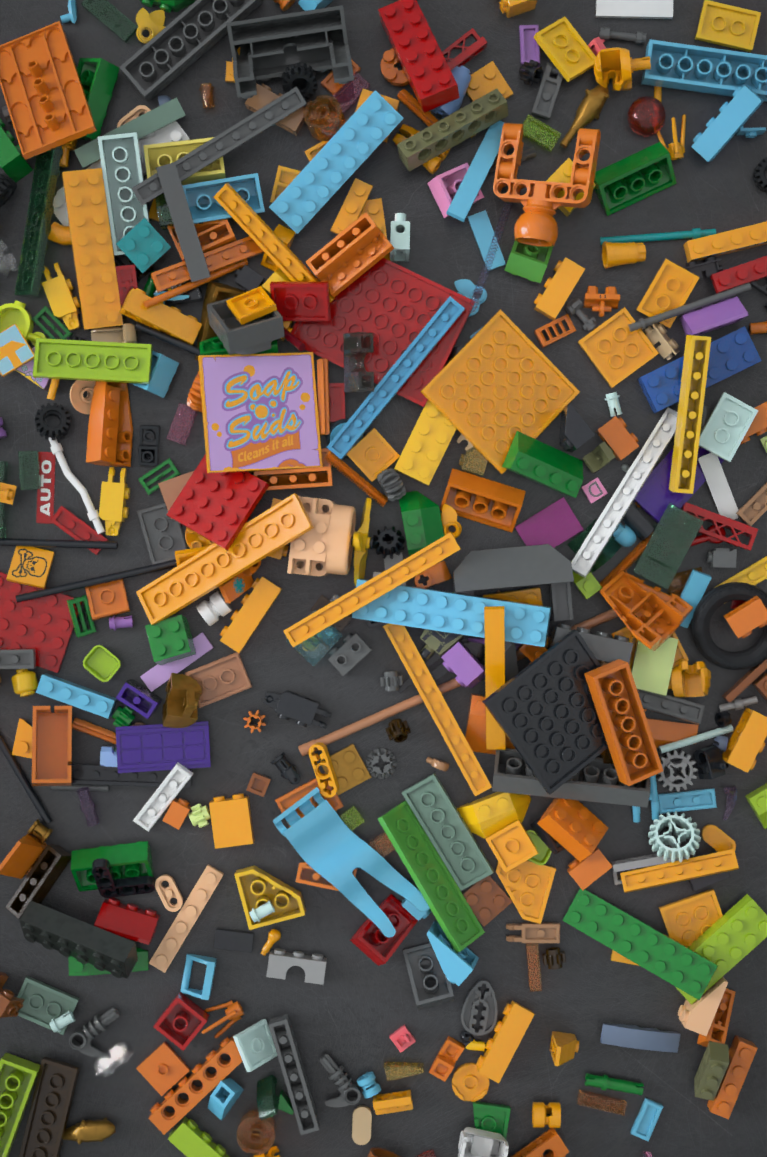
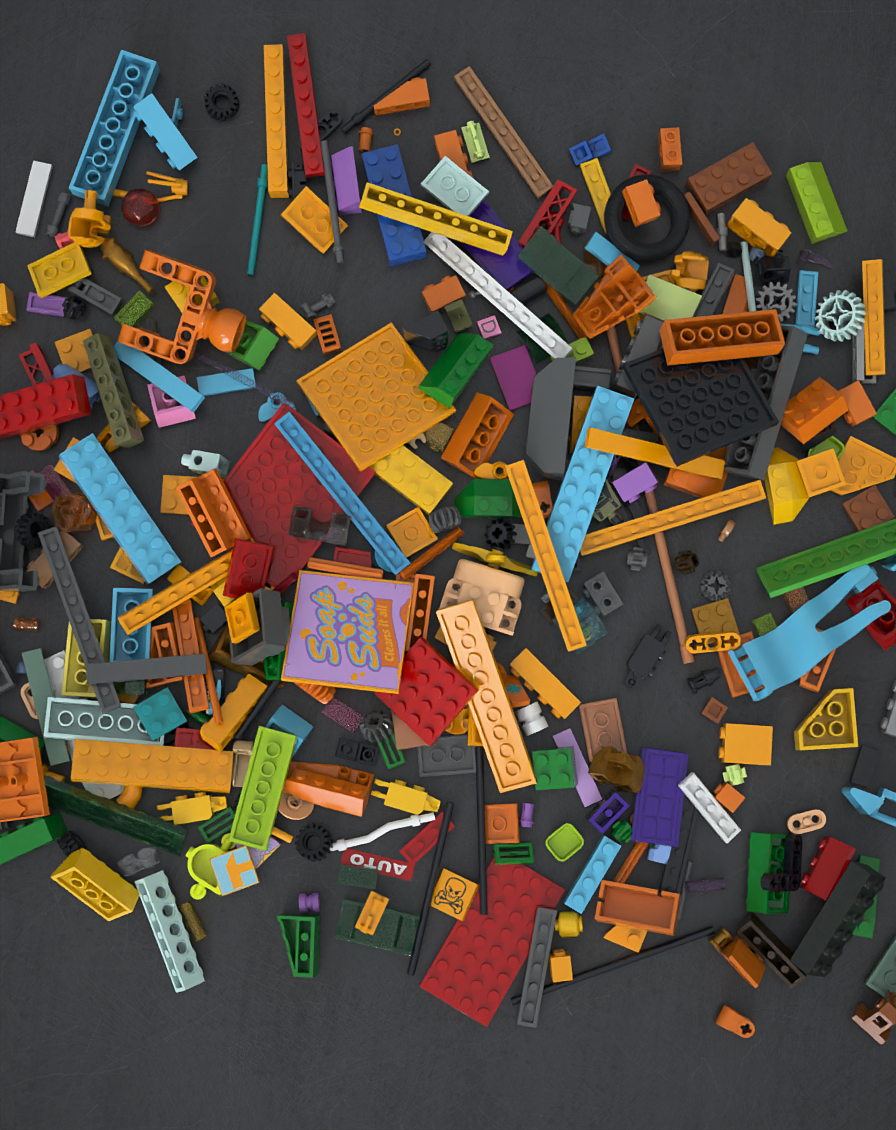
camera: 85 degrees left, 5 degrees down
light nougat plate [149,864,224,973] -> none
orange gear [243,709,267,733] -> none
light aqua pin [249,900,275,923] -> none
light orange piece [261,929,281,956] -> none
light orange plate [330,178,373,235] -> none
orange axle [397,89,439,127] -> none
sand green plate [402,773,494,891] -> none
light orange plate [578,307,659,388] -> none
orange hips [583,286,620,317] -> none
green slope [594,142,677,216] -> none
light orange plant [602,242,646,269] -> none
light aqua pin [605,392,623,417] -> none
medium azure piece [612,523,637,547] -> none
tan hinge [644,323,680,361] -> none
yellow plate [695,0,761,52] -> none
white sticker [698,453,739,520] -> none
light orange tile [701,824,736,852] -> none
none -> dark grey gear [360,710,393,743]
none -> medium azure tile [841,787,884,815]

